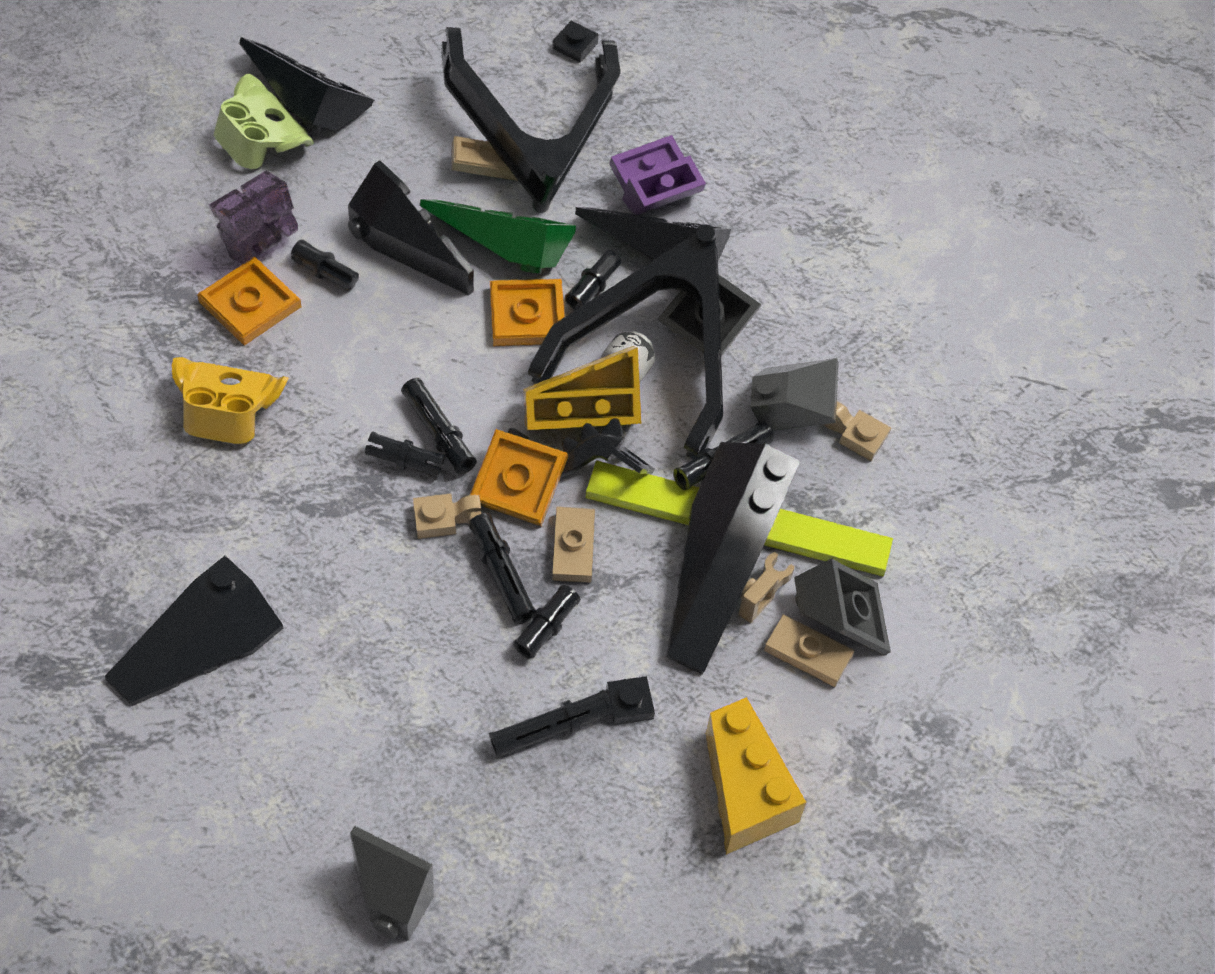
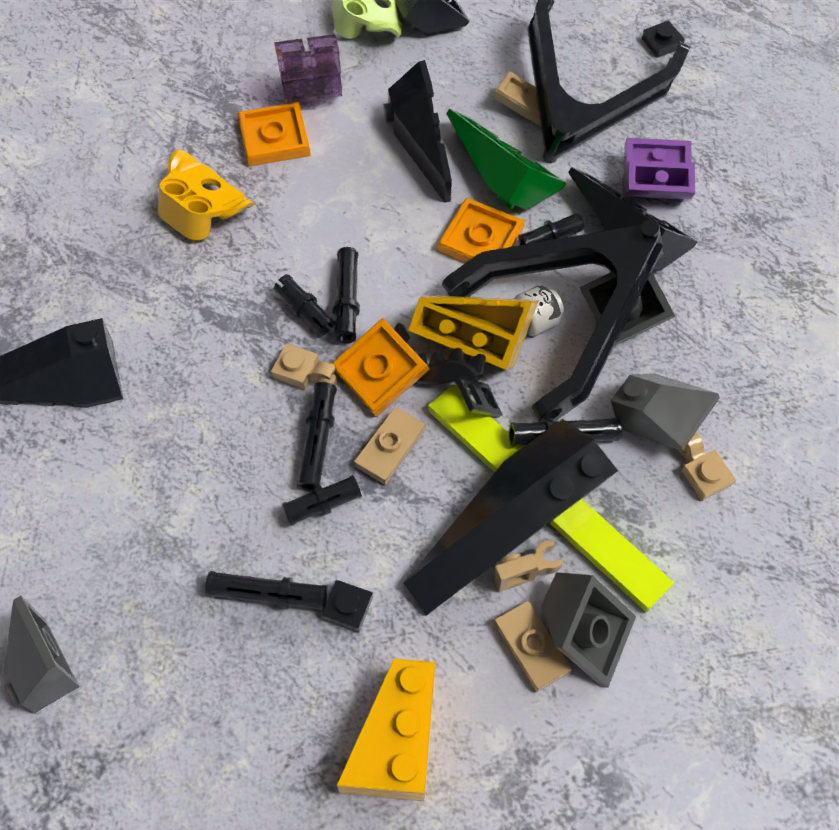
camera: 35 degrees right, 5 degrees up
black axle [291,239,359,290] -> none

